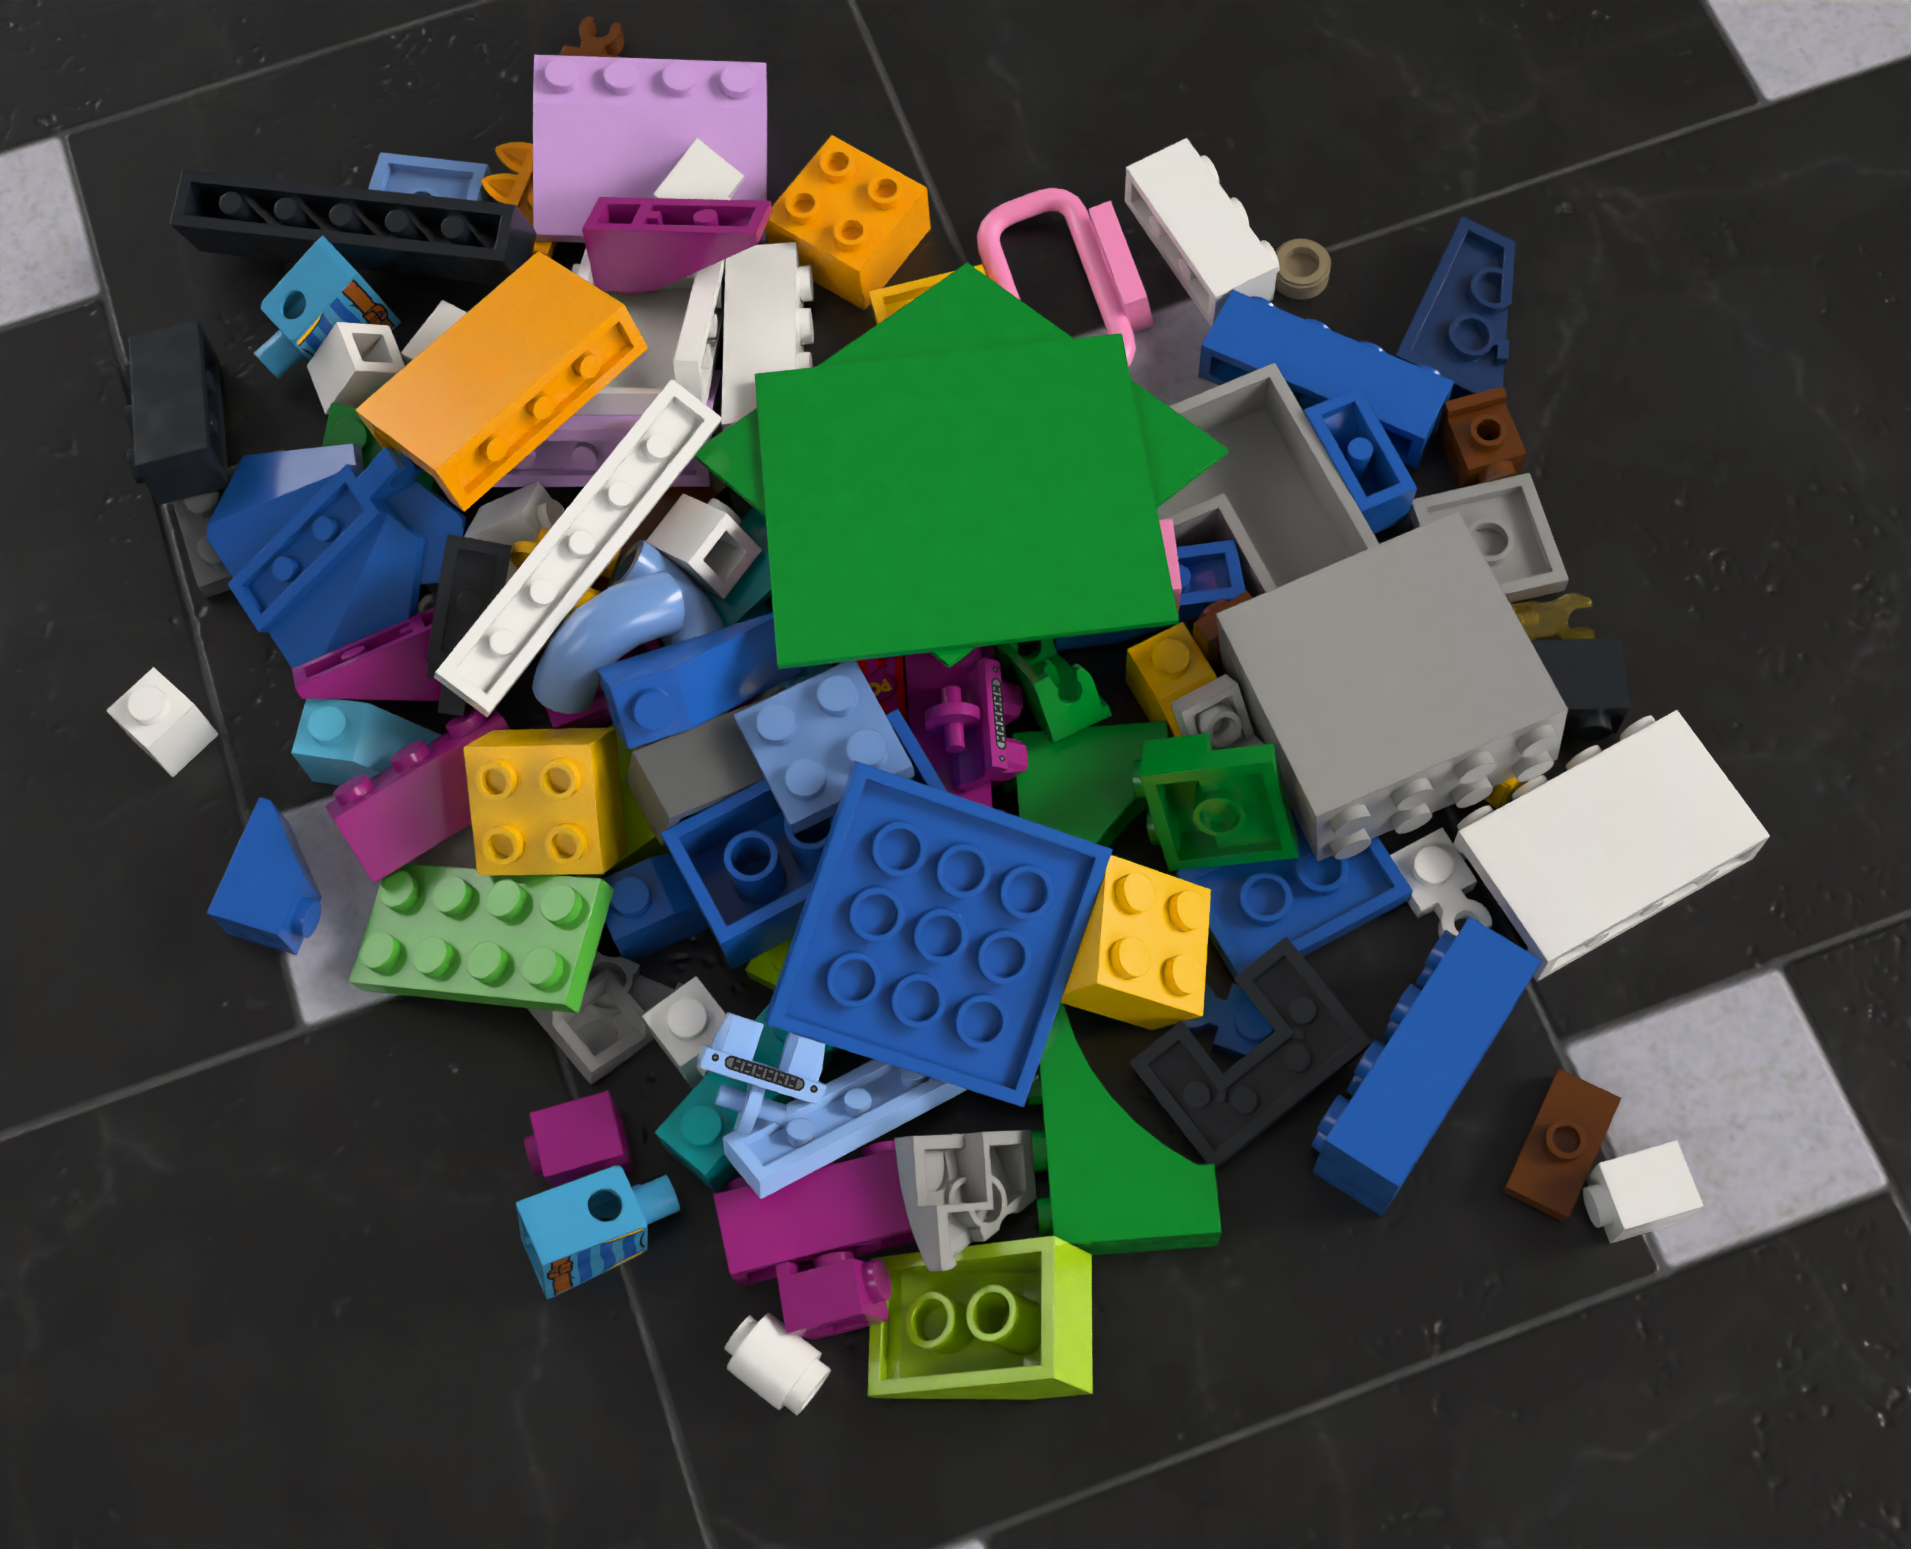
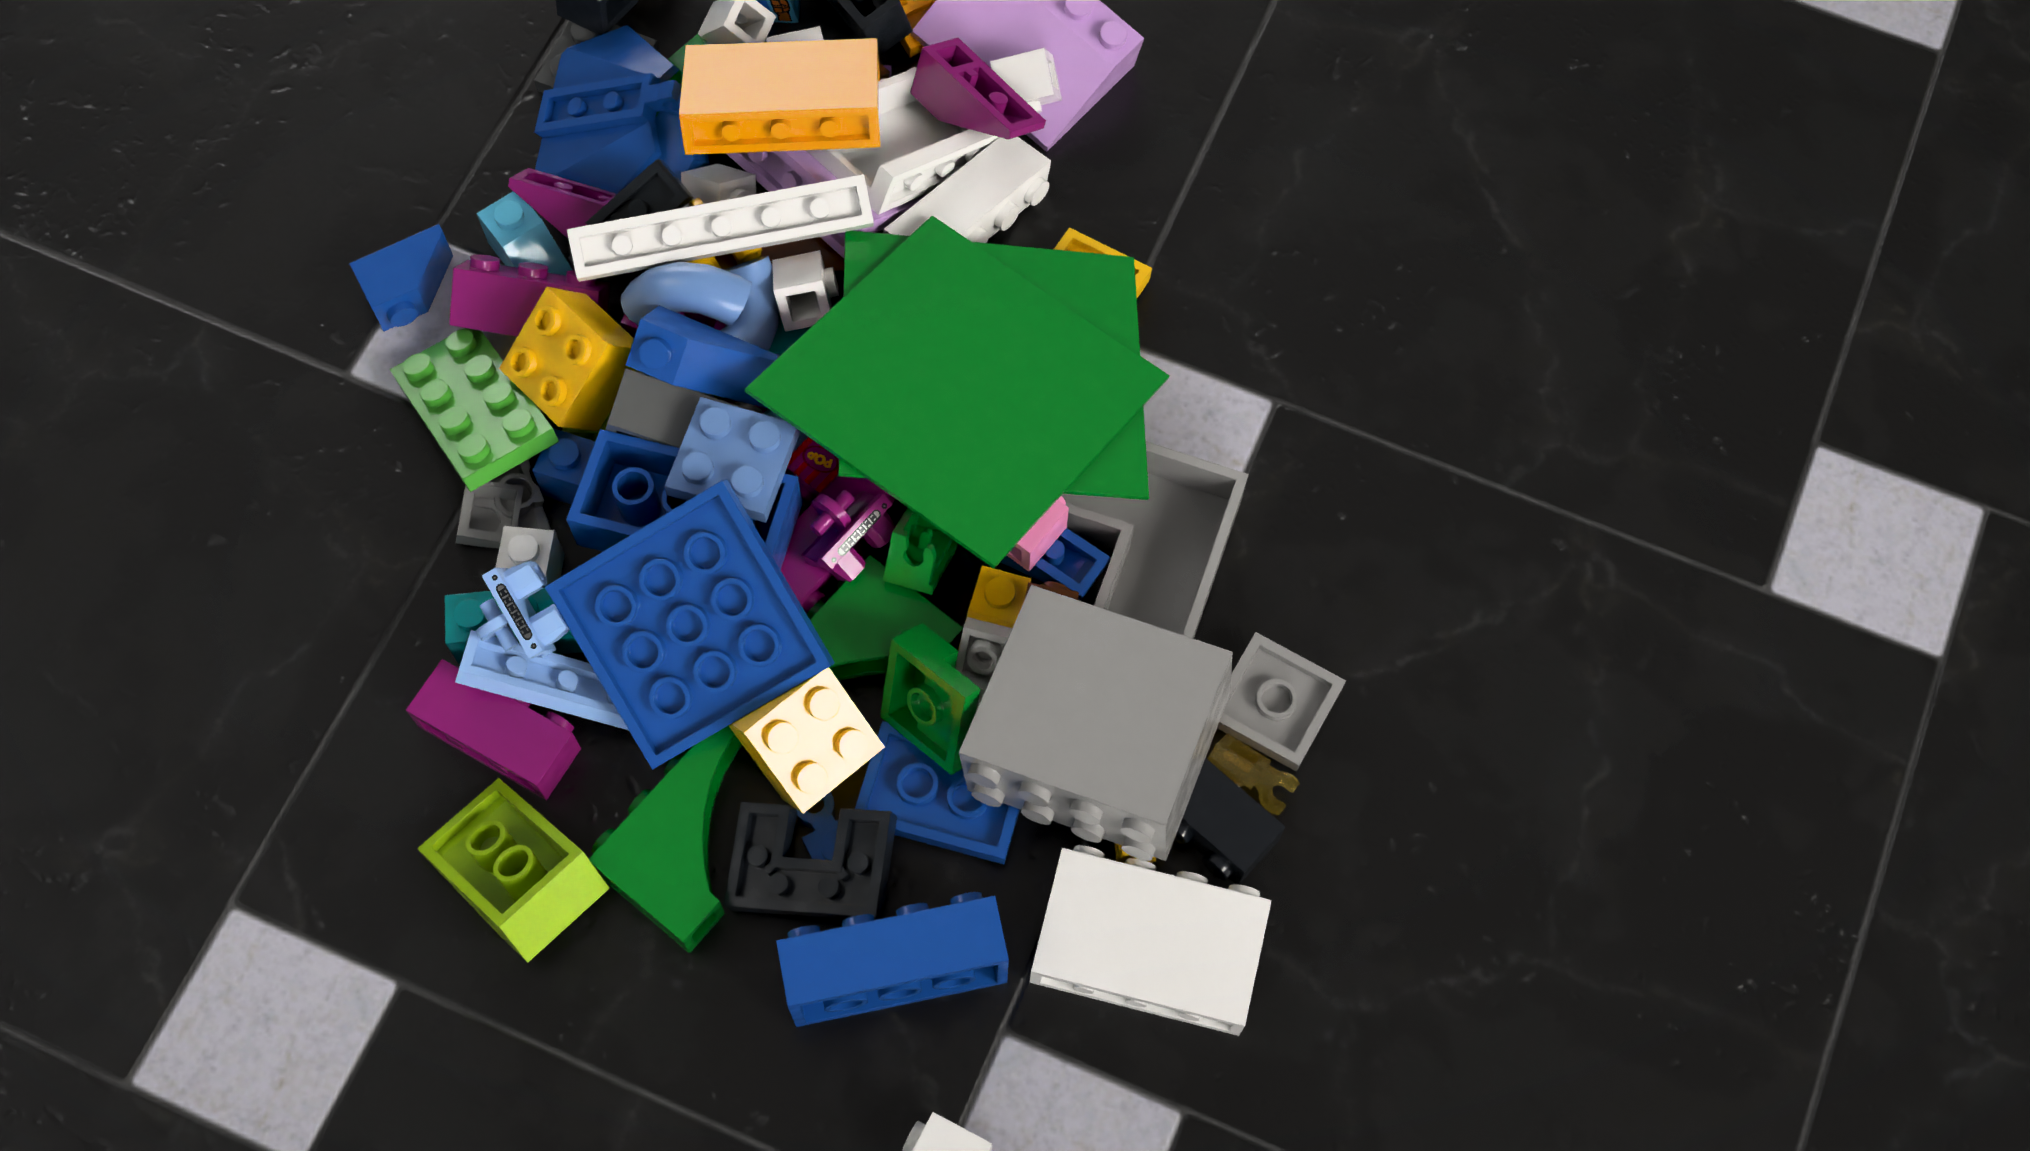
camera: 35 degrees right, 0 degrees up
white brick [106,667,219,777] -> none
dark azure torso [516,1166,680,1300] -> none
magenta brick [524,1091,634,1188] -> none
white brick [724,1313,831,1415] -> none
light orange brick [765,135,931,311] -> none
magenta brick [775,1251,892,1340] -> none
light grey slope [894,1130,1036,1271] -> none
bright pink bar [977,188,1154,367] -> none
white brick [1125,138,1280,327] -> none
blue brick [1198,290,1454,469] -> none
dark tan tile [1275,239,1331,300] -> none
blue slope [1304,387,1417,534] -> none
white plate [1390,828,1492,938] -> none
dark blue wing [1394,216,1515,399] -> none
reddish brown brick [1436,386,1527,489] -> none
reddish brown plate [1502,1068,1621,1222] -> none

